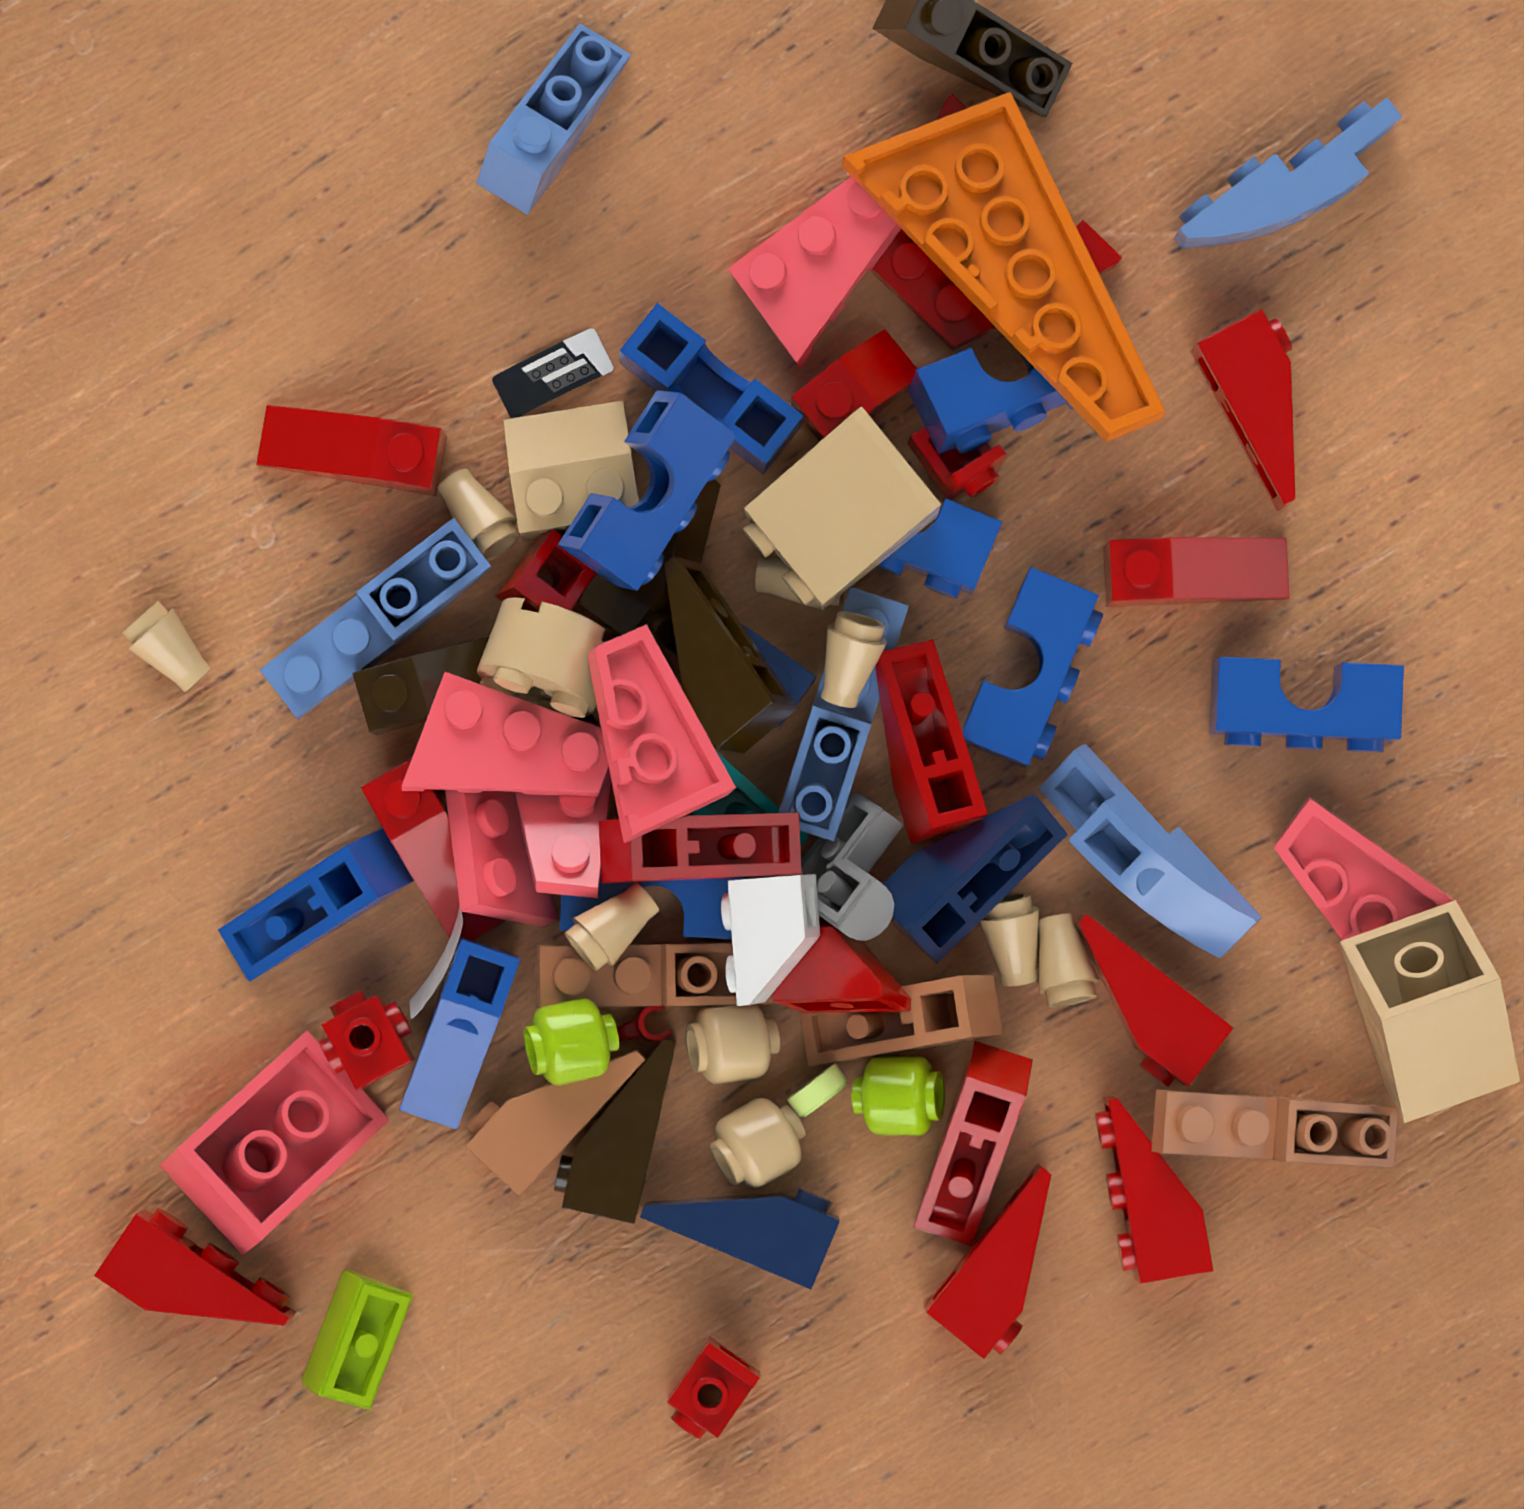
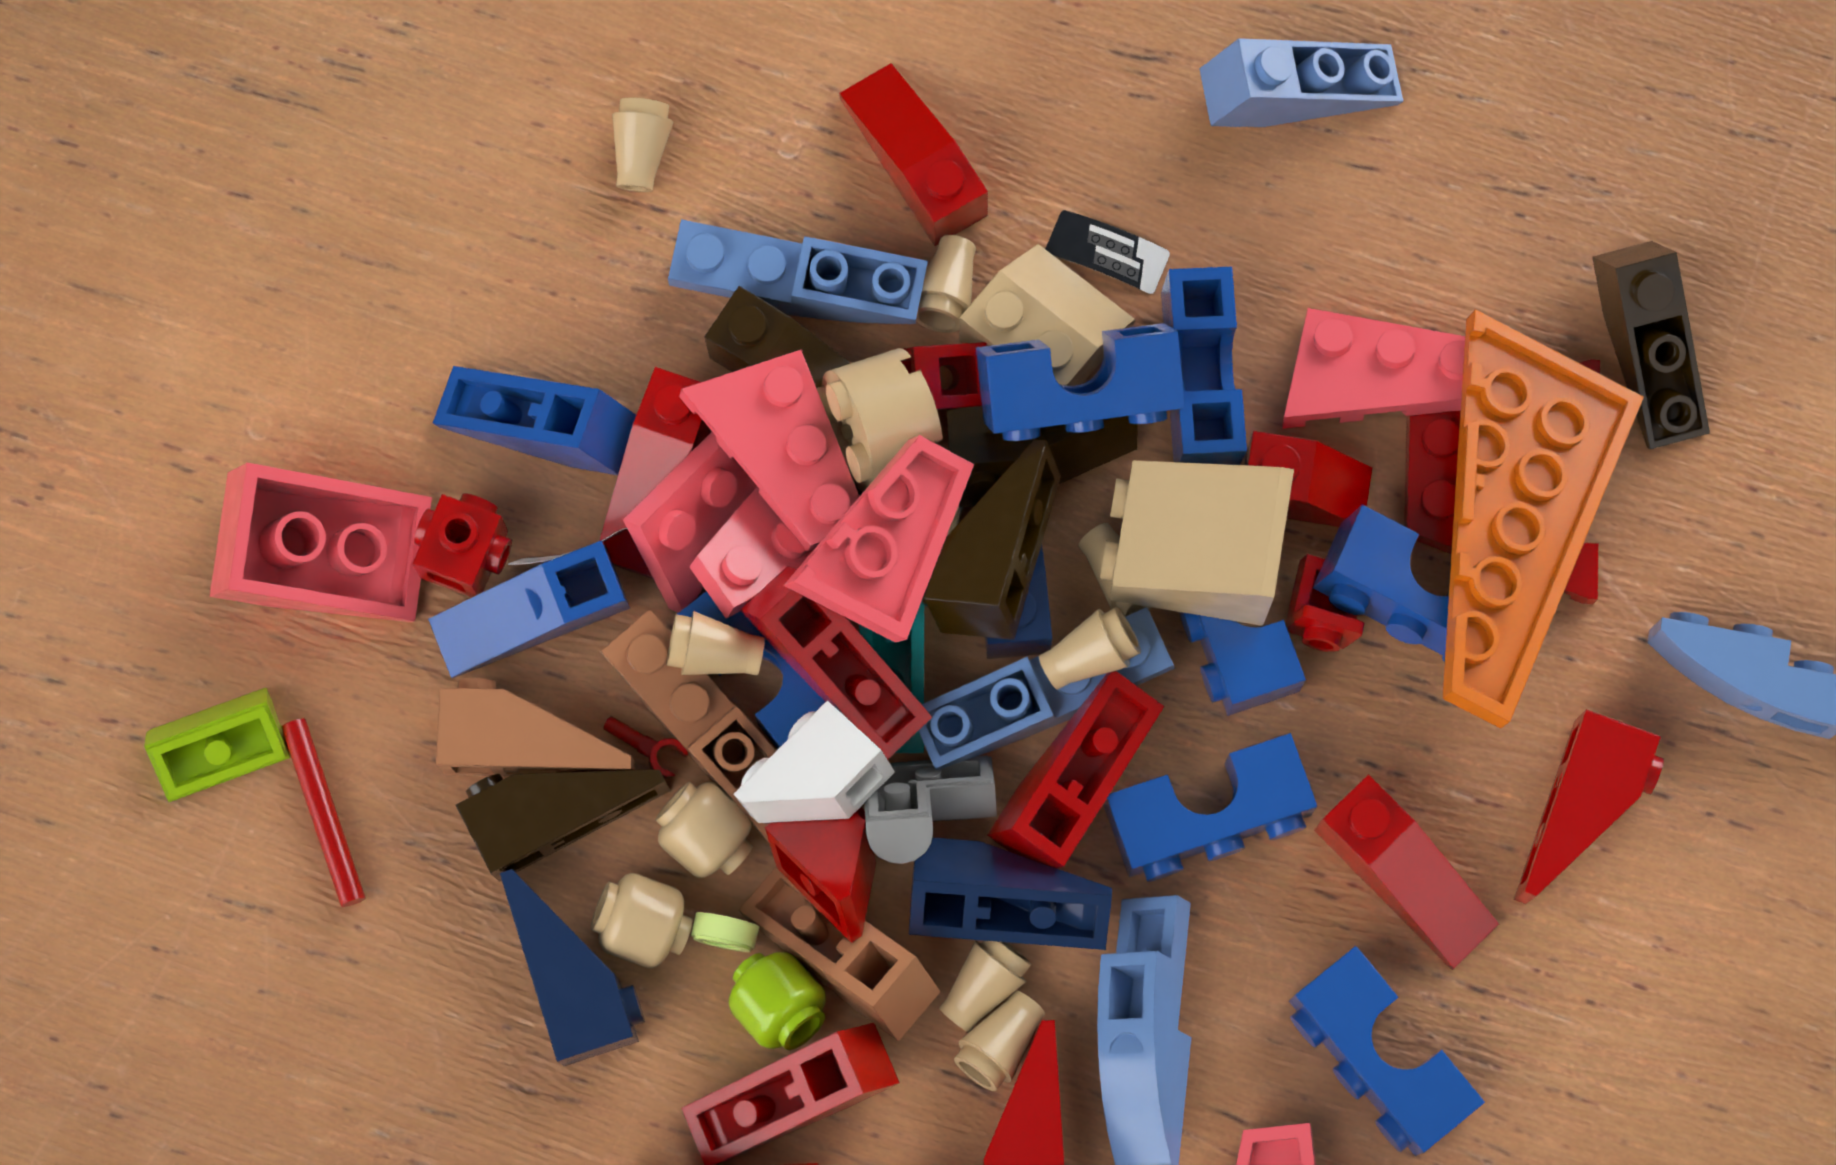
camera: 50 degrees right, 10 degrees down
red slope [94,1208,297,1326] -> none
lime head [523,998,619,1086] -> none
red brick [667,1337,760,1439] -> none
none -> red bar [281,718,366,907]

